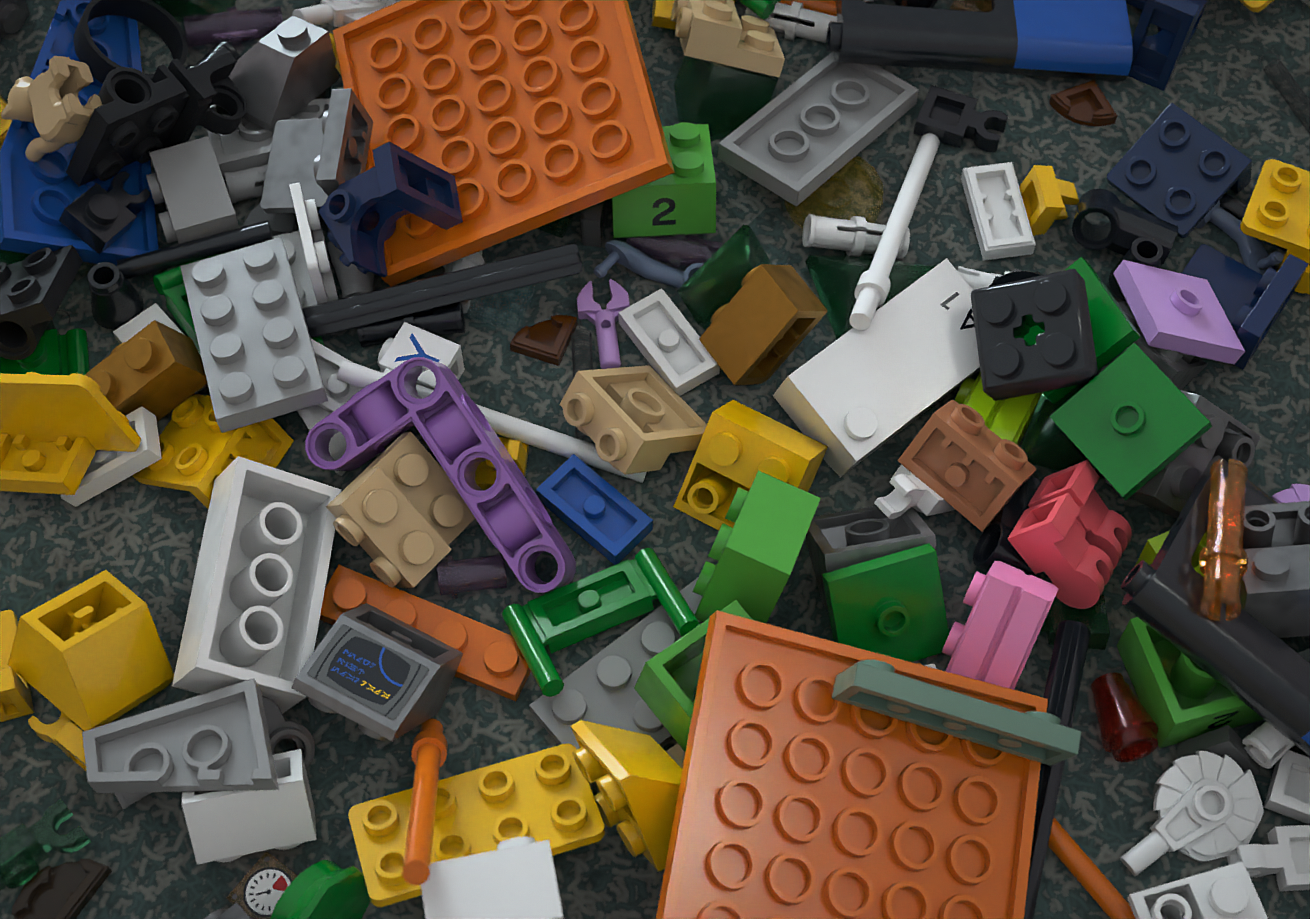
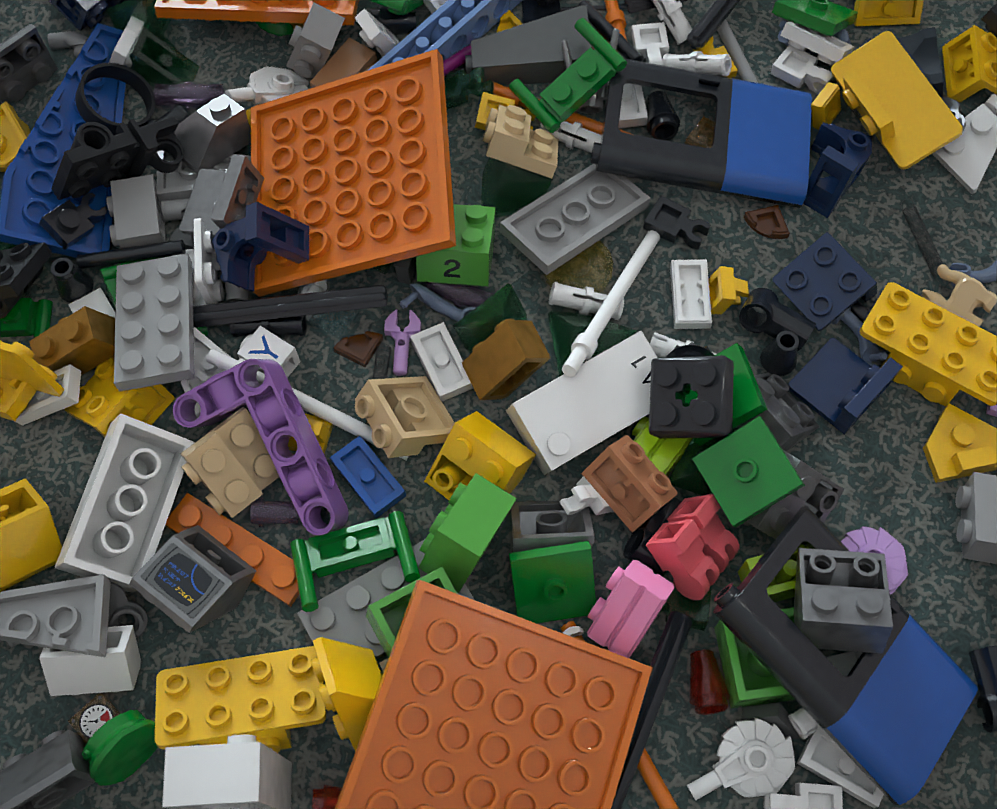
camera: 10 degrees right, 5 degrees up
tan animal [0,56,102,162] -> none
orange bar [402,719,448,885] -> none
sand green plate [832,659,1081,766] -> none
lavender plate [1113,260,1245,364] -> none
clear orange pin [1199,459,1248,621] -> none

